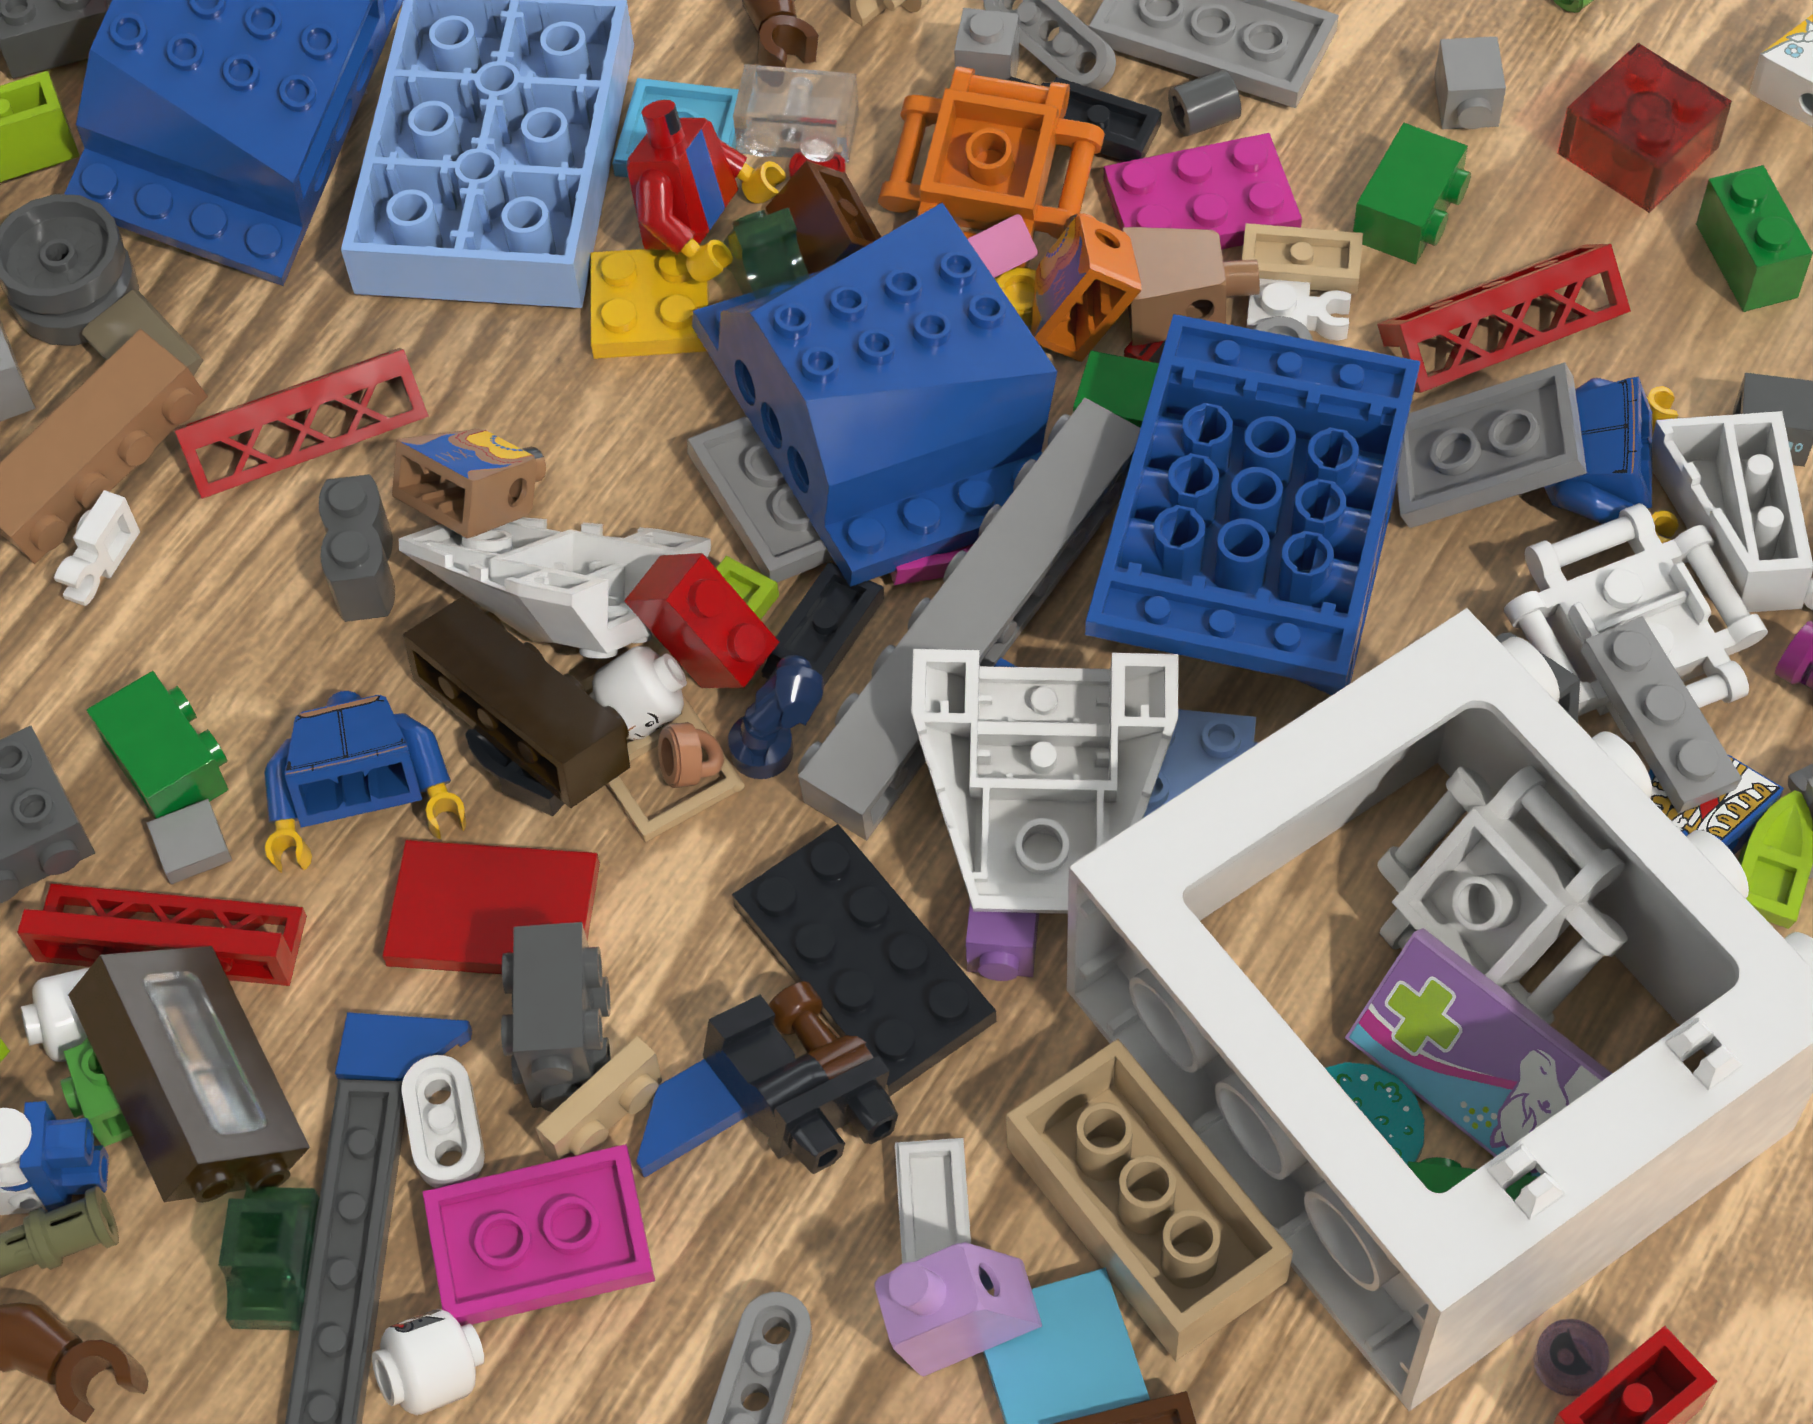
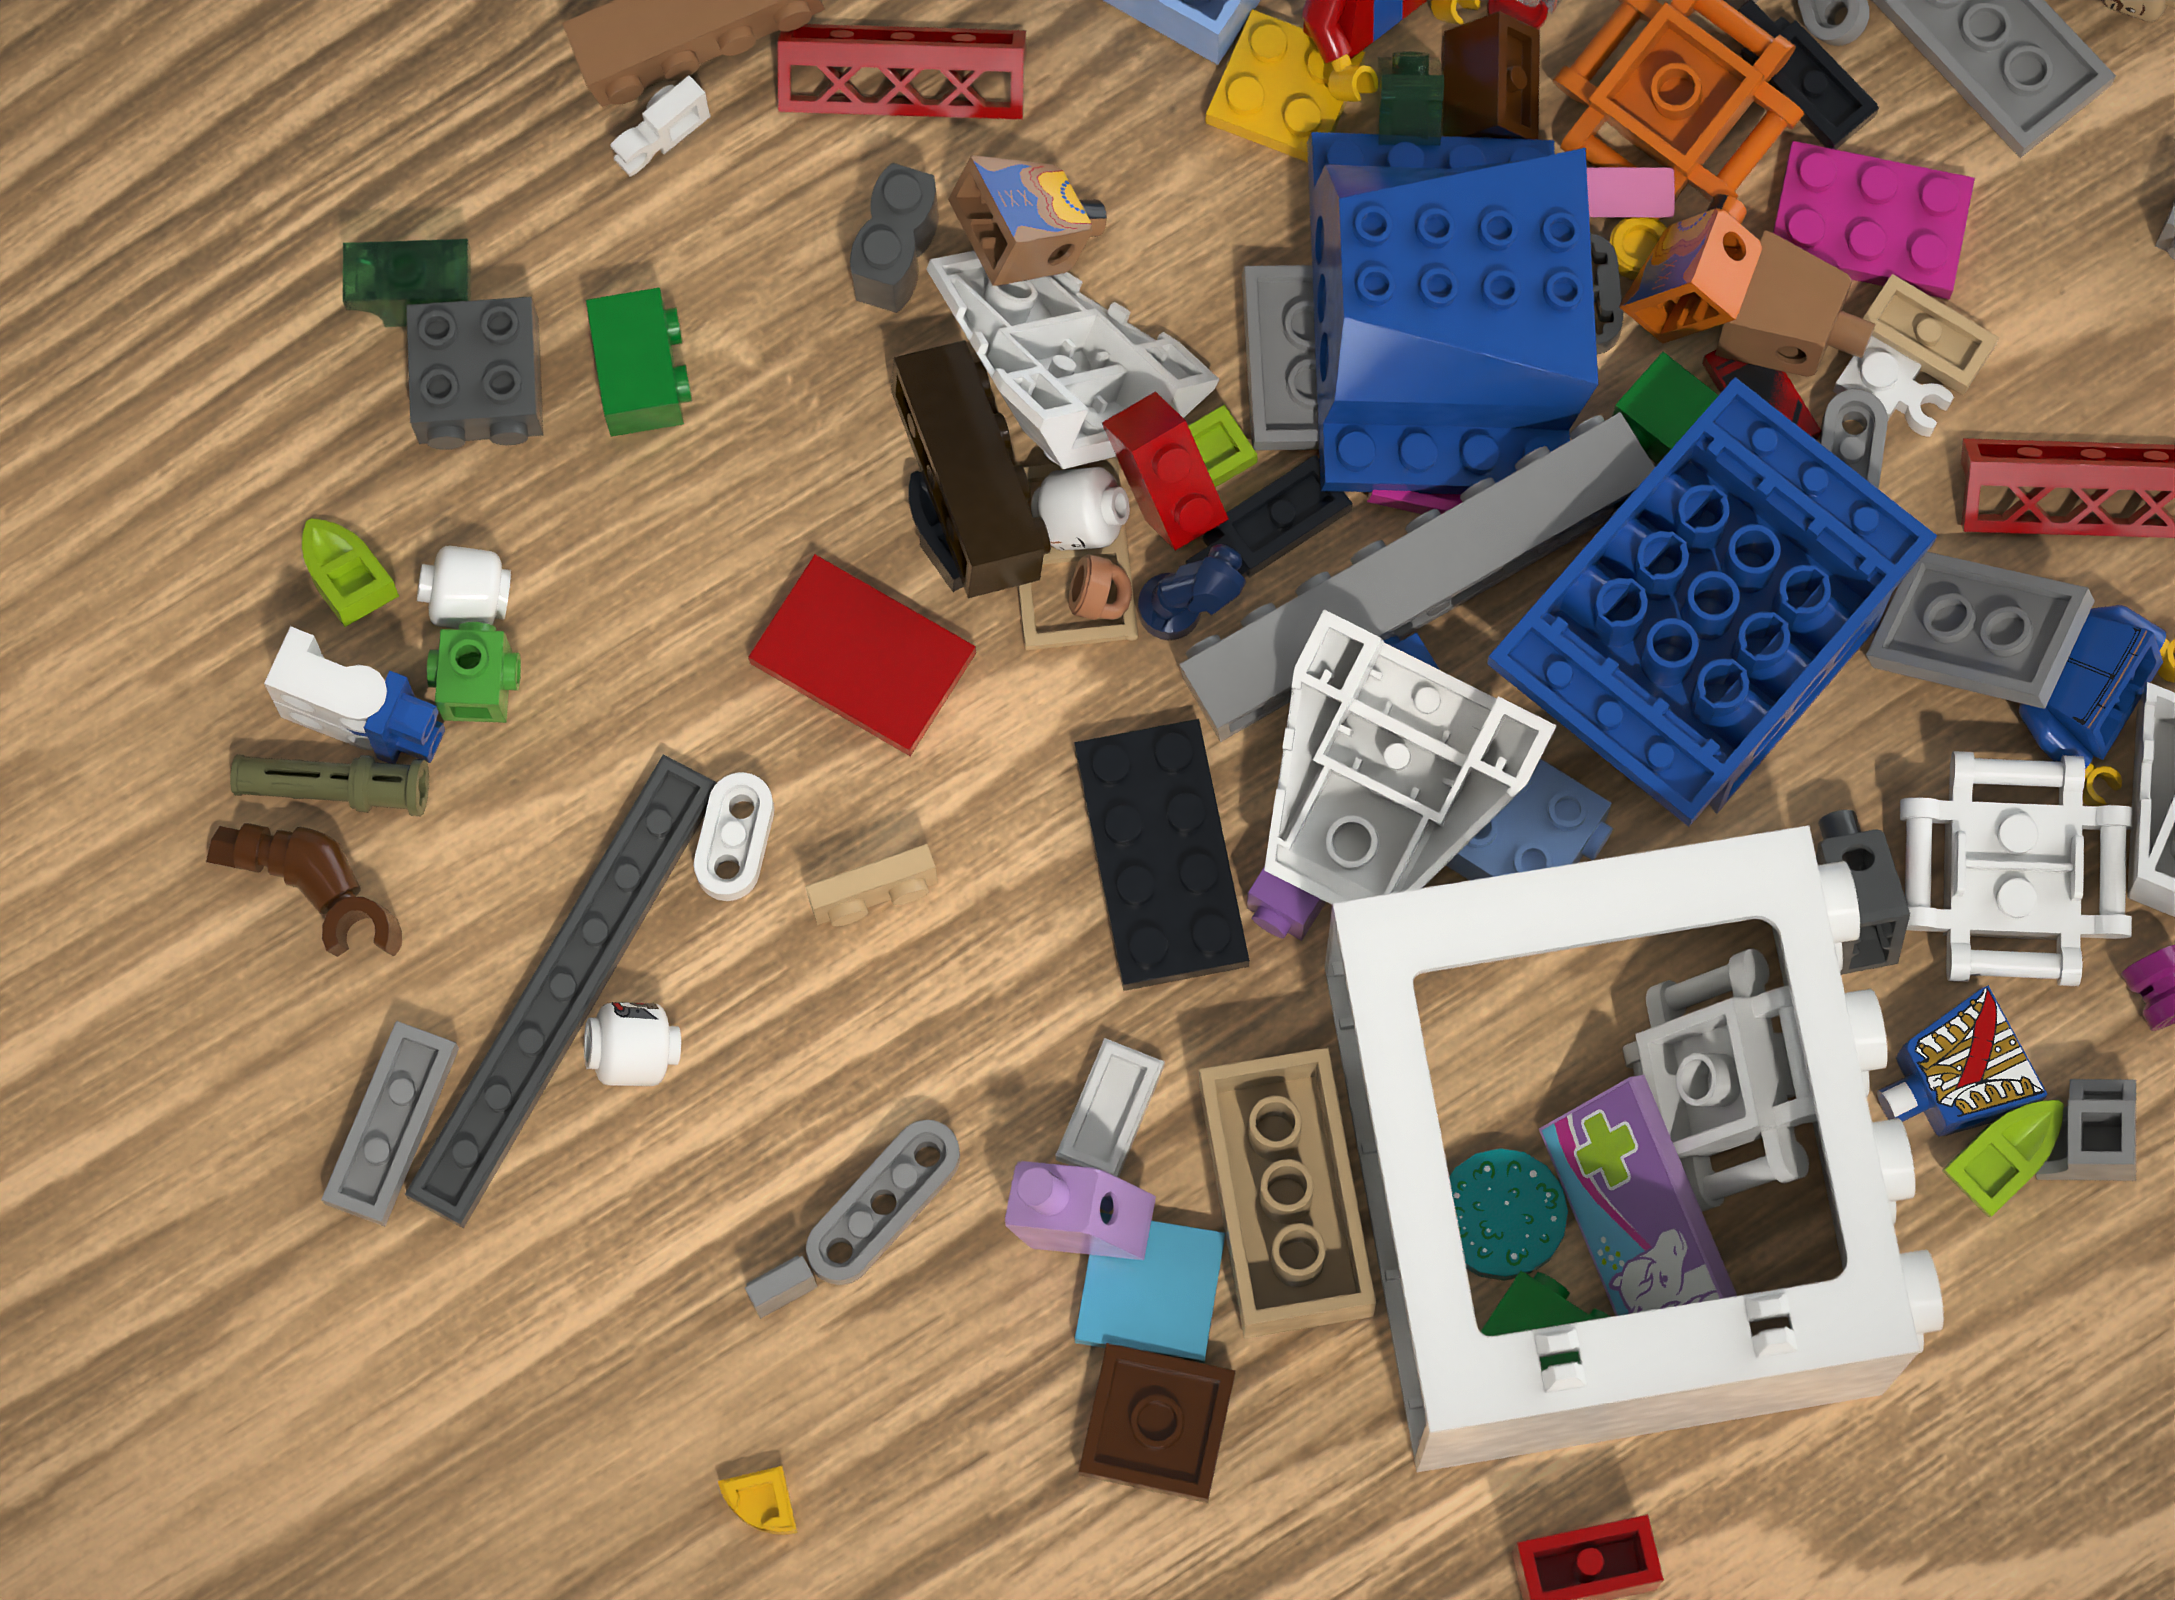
camera: 25 degrees right, 15 degrees up
red fence [17,883,307,986] -> none
dark brown piece [68,946,310,1203] -> none
light grey tile [147,799,232,885] -> none
clear green brick [218,1187,320,1331] -> none
blue torso [264,691,466,873] -> none
blue tile [335,1012,472,1081] -> none
dark pink plate [423,1144,655,1326] -> none
dark grey brick [501,922,611,1112] -> none
blue tile [636,1059,748,1178] -> none
black hips [703,981,898,1174] -> none
dark grey gear [1168,70,1241,137] -> none
green brick [1353,122,1471,265] -> none
tile [1533,1319,1610,1396] -> none
light grey plate [1581,616,1742,814] -> none

